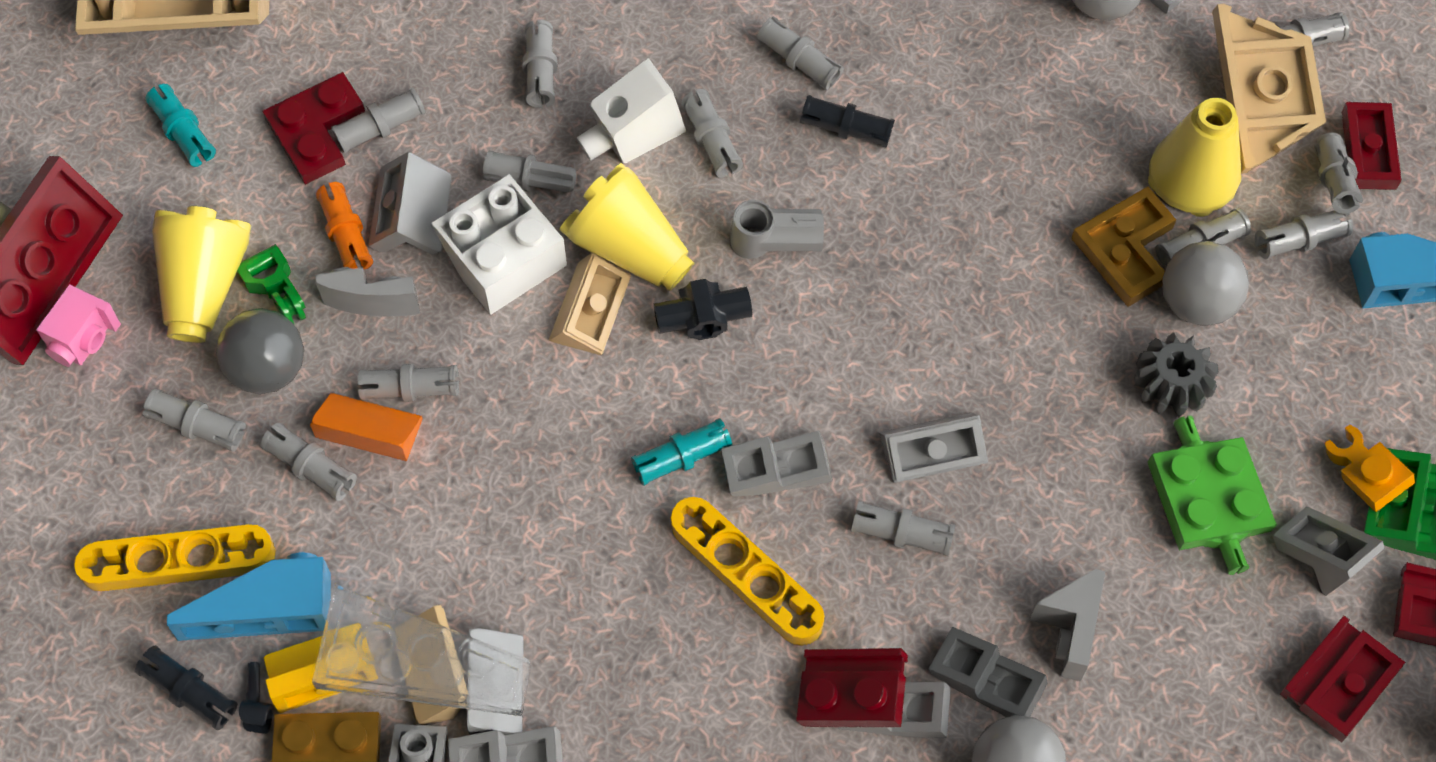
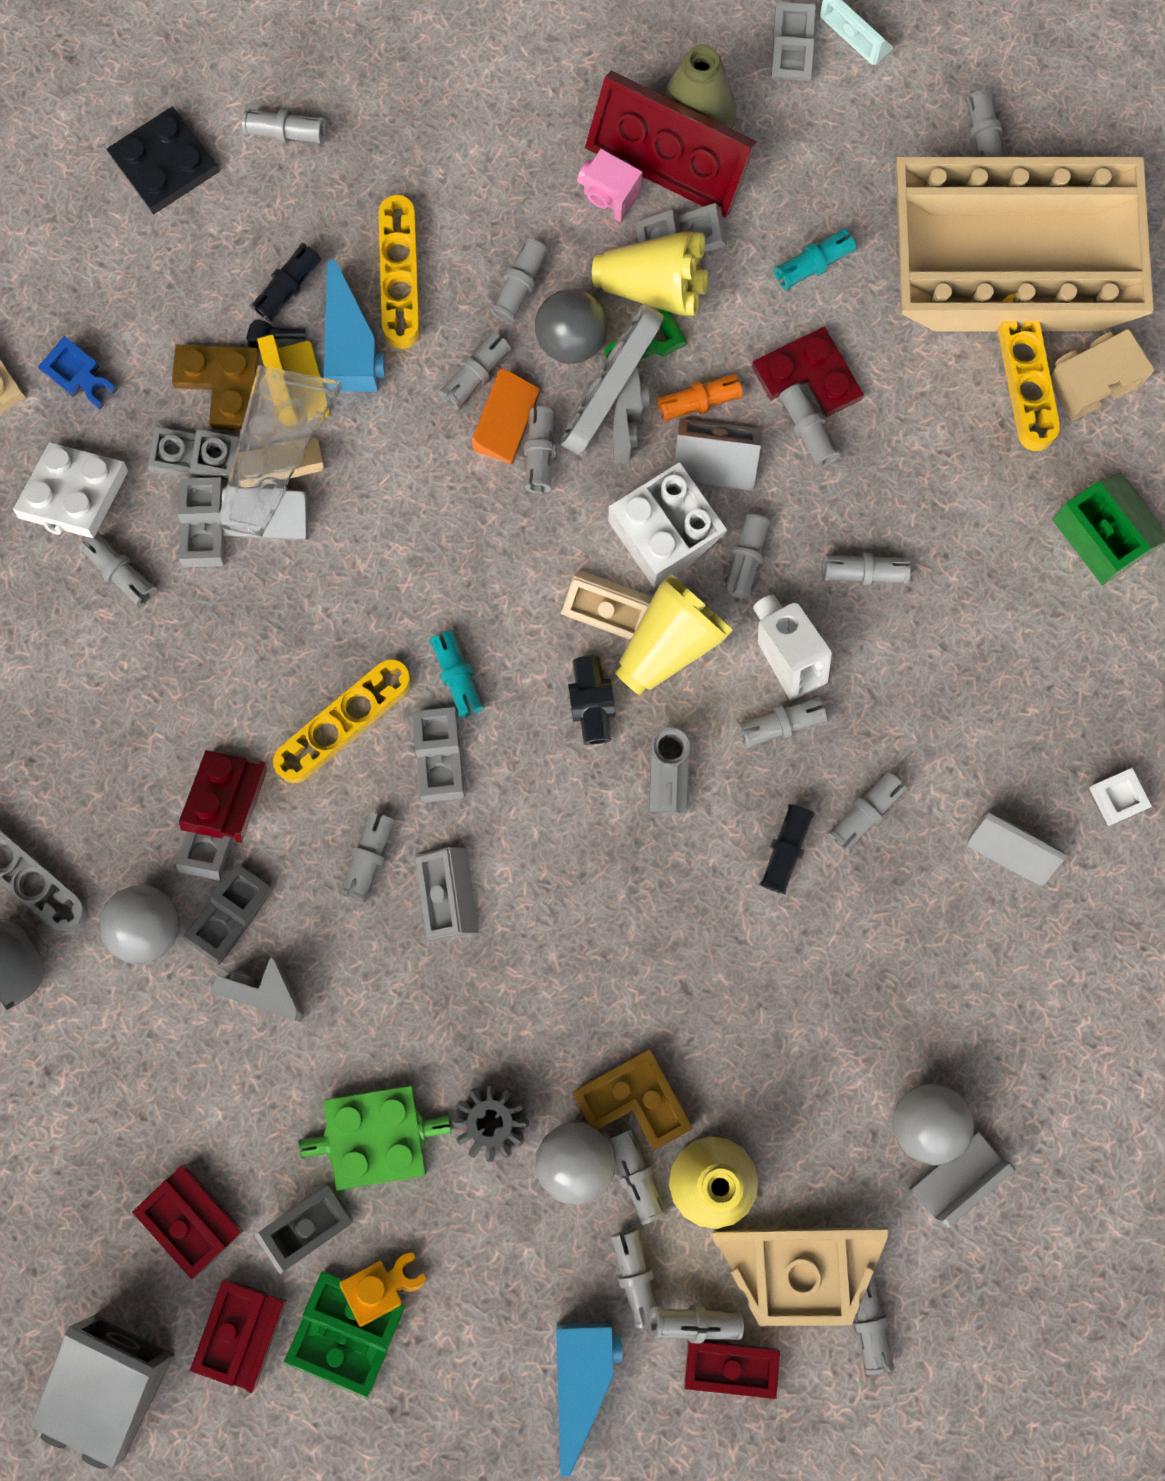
camera: 95 degrees right, 15 degrees up
none -> light grey beam [559,303,663,455]
none -> light grey slope [635,203,727,253]

